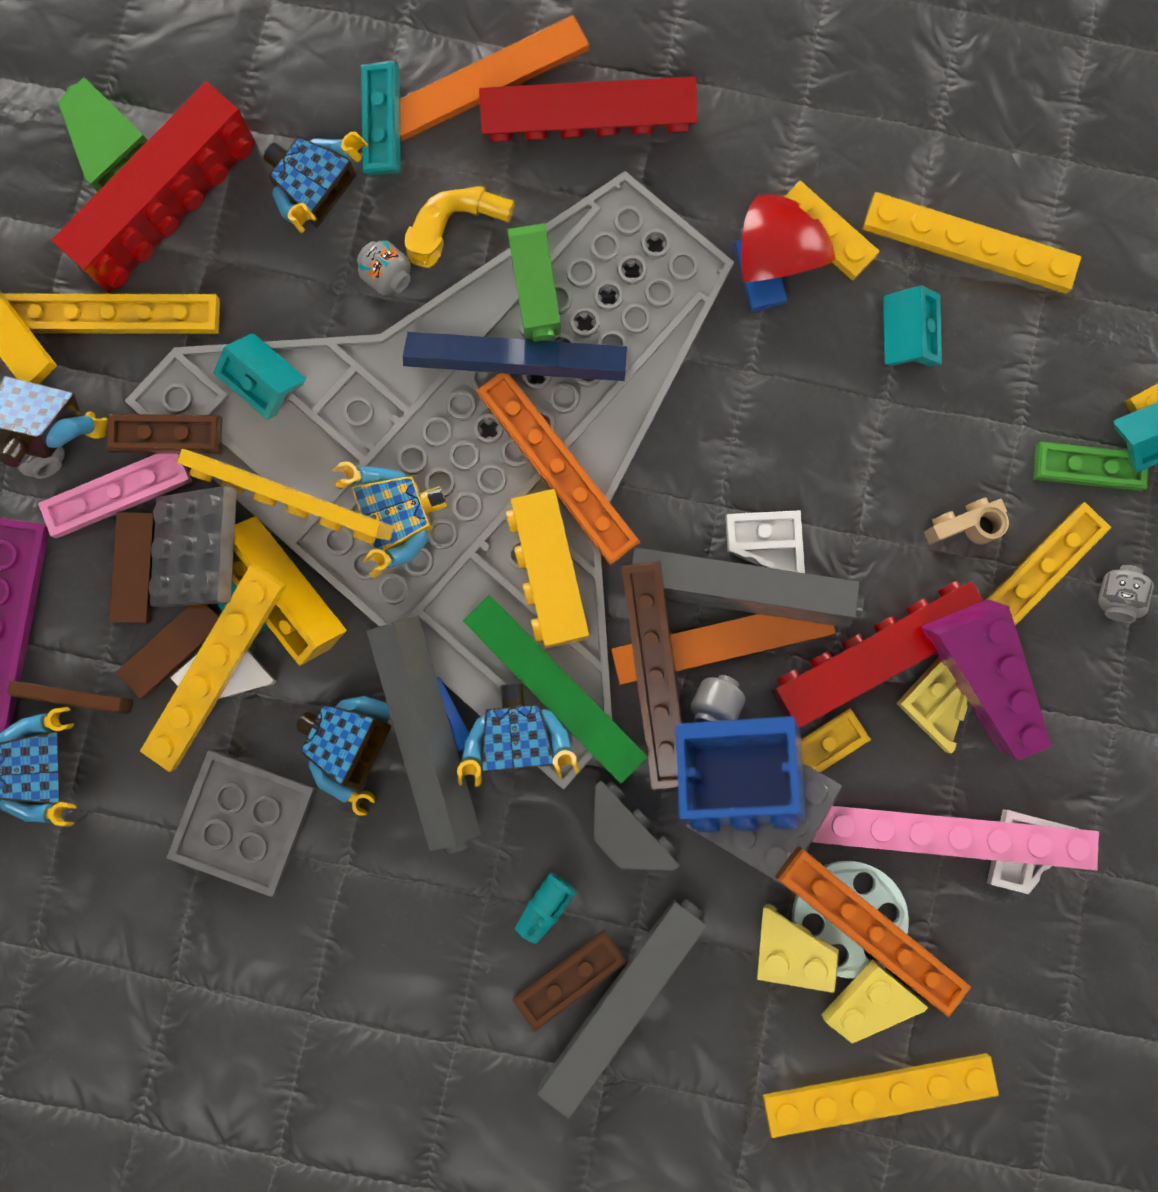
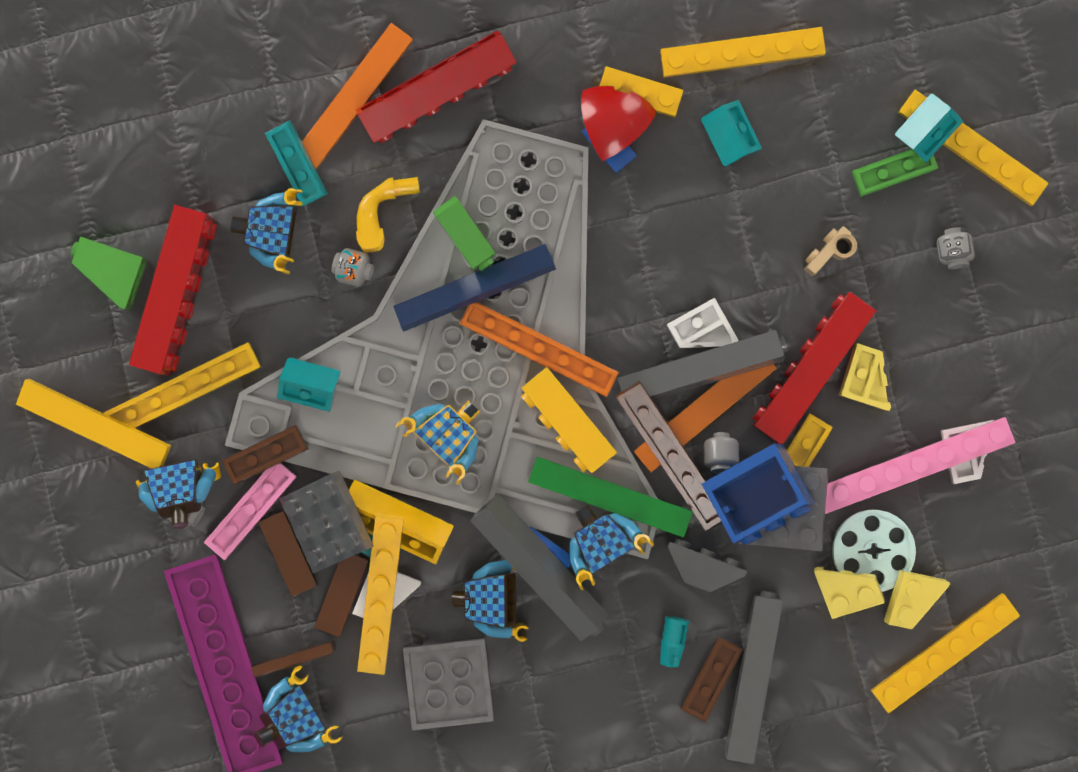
camera: 25 degrees left, 5 degrees up
yellow plate [177,449,395,544] -> none
orange tile [774,846,971,1017] -> none
magenta wedge [920,599,1052,761] -> none
yellow tile [986,502,1112,626] -> none

